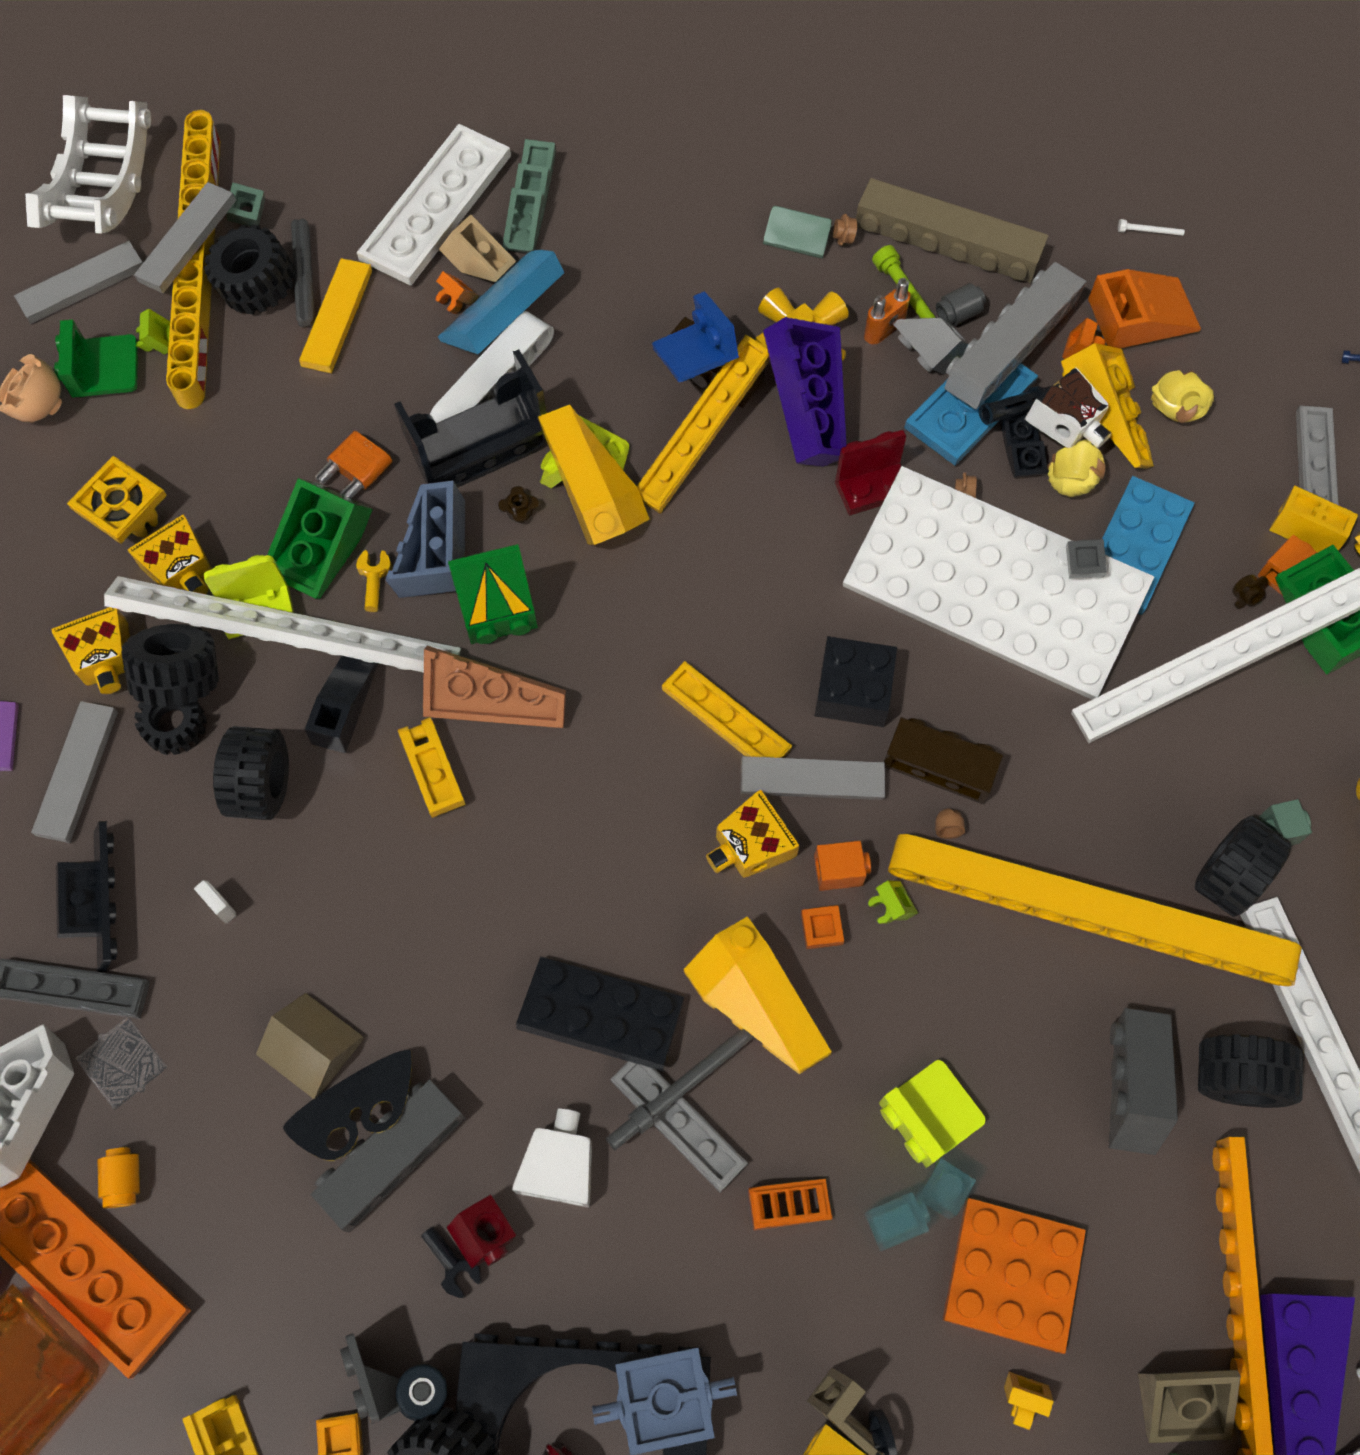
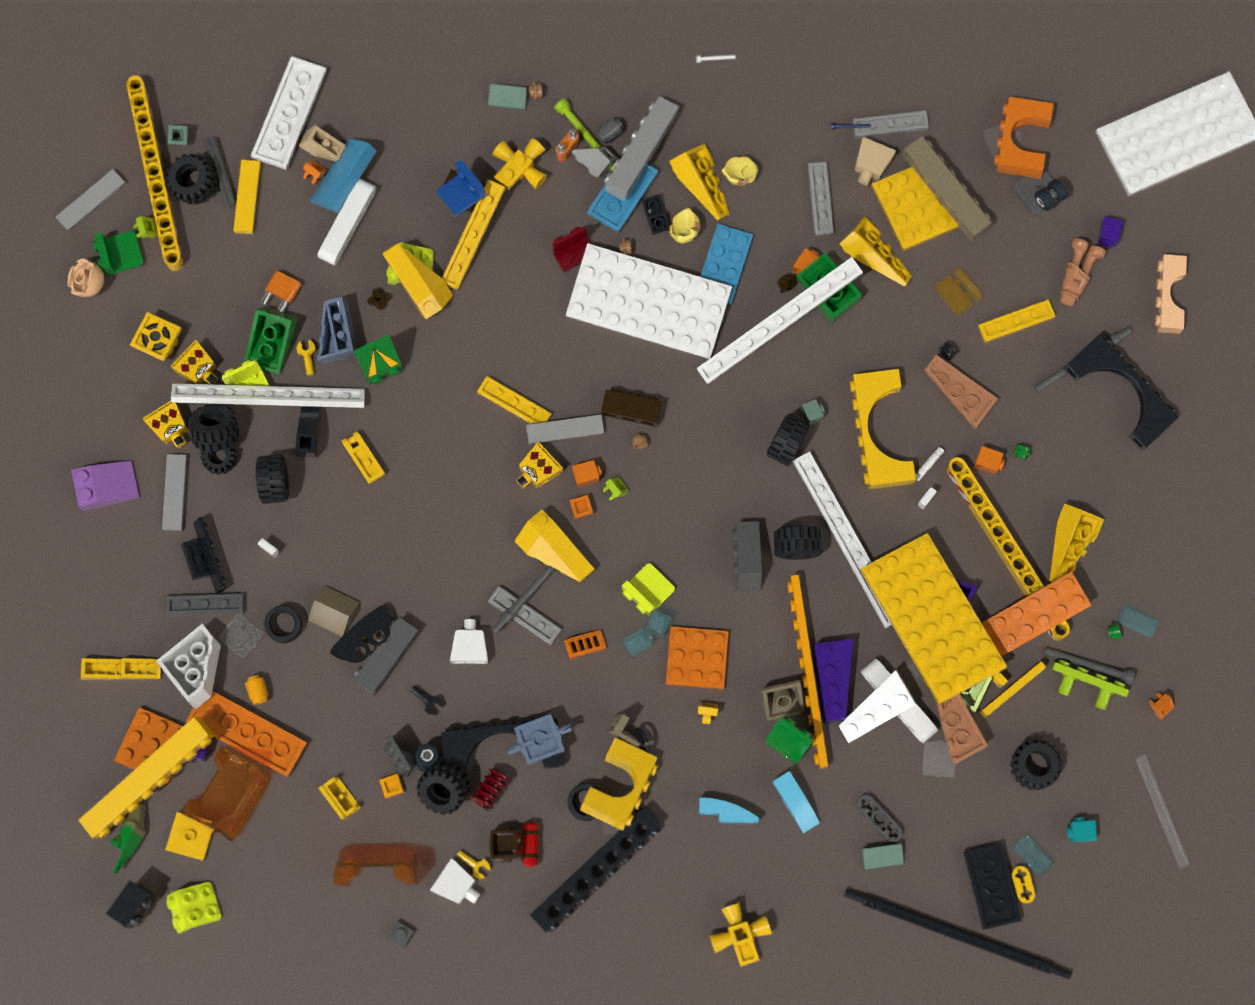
camera: 10 degrees left, 10 degrees up
white fence [25,95,151,234] -> none
light grey tile [134,182,236,294] -> none
black windscreen [394,349,548,488] -> none
nougat wing [423,645,566,728] -> none
dark red brick [446,1194,516,1269] -> none
sand green slope [502,139,557,253] -> none
black plate [516,956,684,1071] -> none
dark purple wedge [763,317,846,467] -> none
black brick [814,636,897,727] -> none
dark tan brick [856,178,1049,284] -> none
yellow beam [888,834,1302,987] -> none
black pin [979,385,1053,425] -> none
torso [1025,367,1112,448] -> none
orange tile [1062,318,1106,359] -> none
dark grey plate [1066,539,1107,579] -> none
orange slope [1088,269,1201,348] -> none
yellow hinge [1269,485,1358,552] -> none
none -> black tyre [264,605,302,644]

